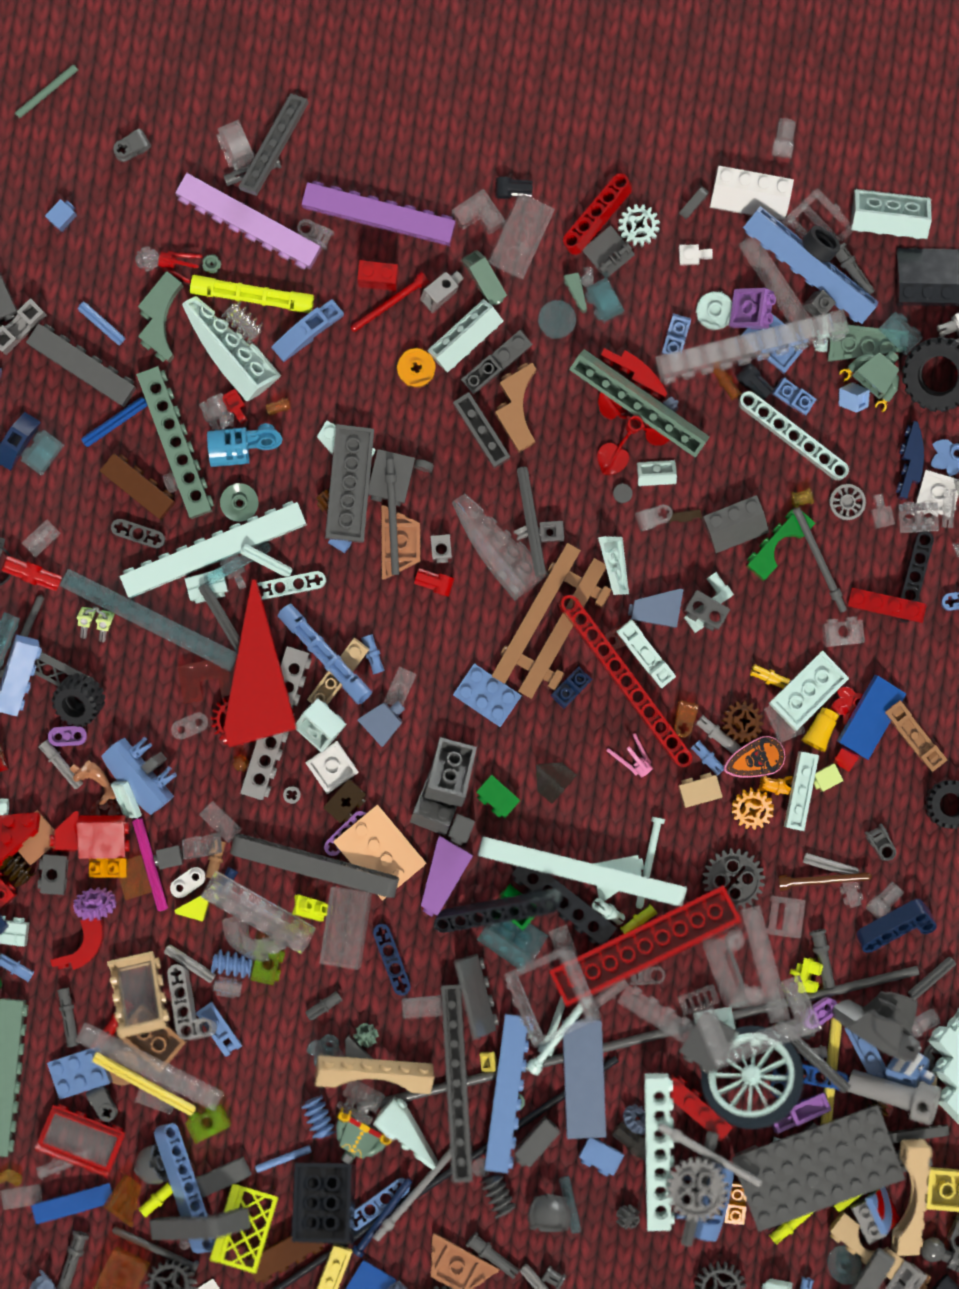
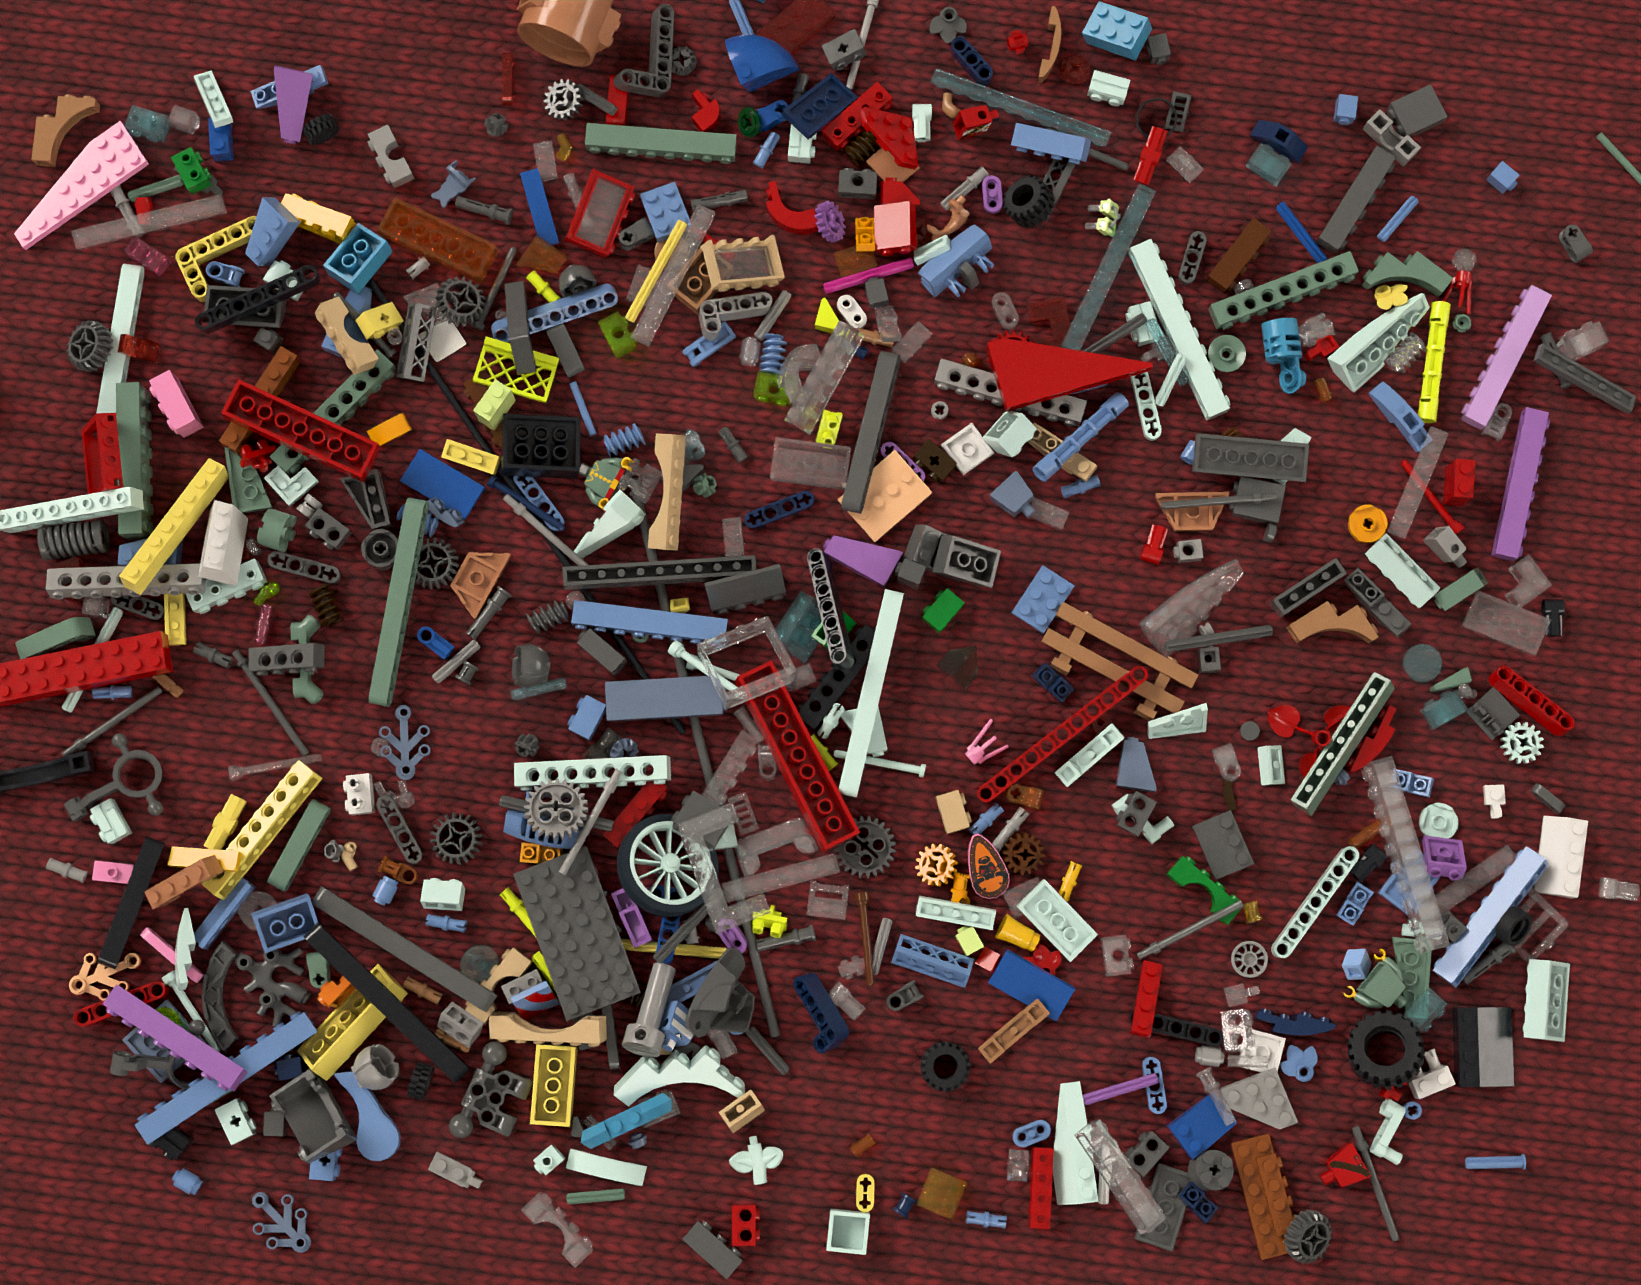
camera: 95 degrees right, 5 degrees down
none -> yellowish green brick [473,379,516,431]
none -> medium blue fence [891,934,974,988]
none -> light grey brick [1195,1045,1224,1067]
none -> light yellow plate [1374,284,1408,310]
none -> clear tile [1387,427,1449,539]

